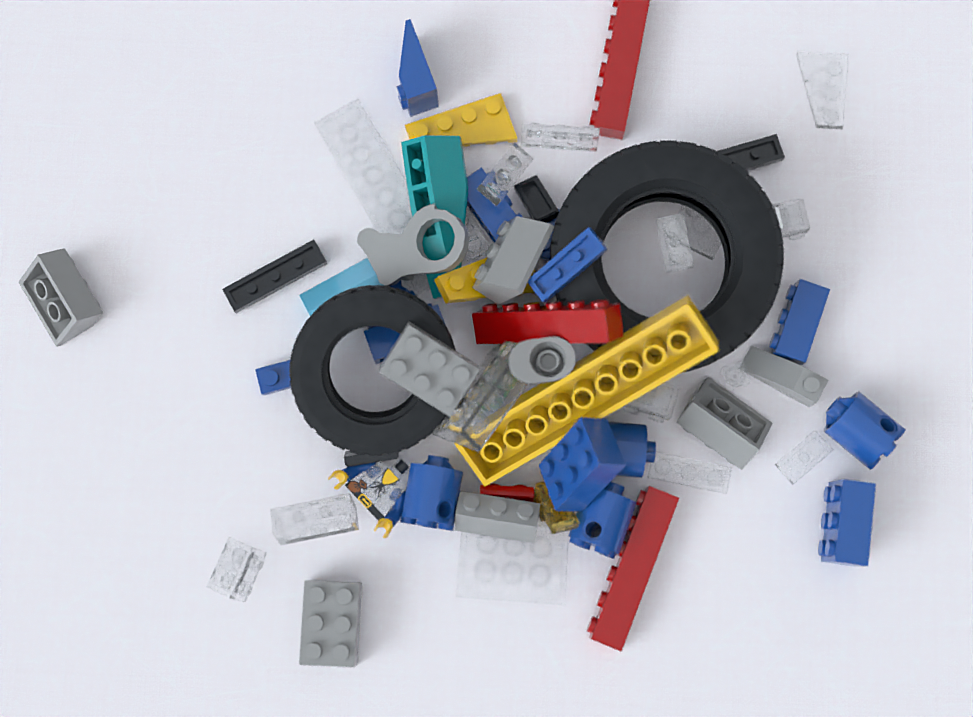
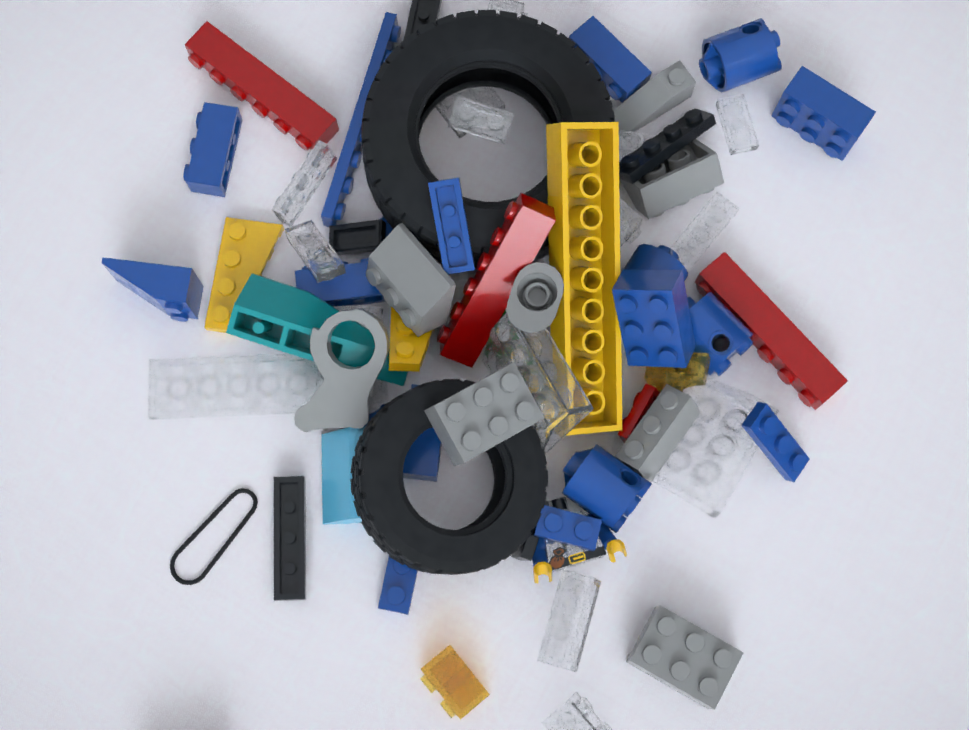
camera: 65 degrees left, 5 degrees down
none -> black piece [170,488,258,585]
none -> blue brick [183,102,243,197]
none -> blue plate [321,12,401,227]
none -> clear yellow brick [420,645,490,720]
none -> blue plate [534,505,602,551]
none -> black plate [619,108,716,184]
none -> blue plate [741,402,810,482]

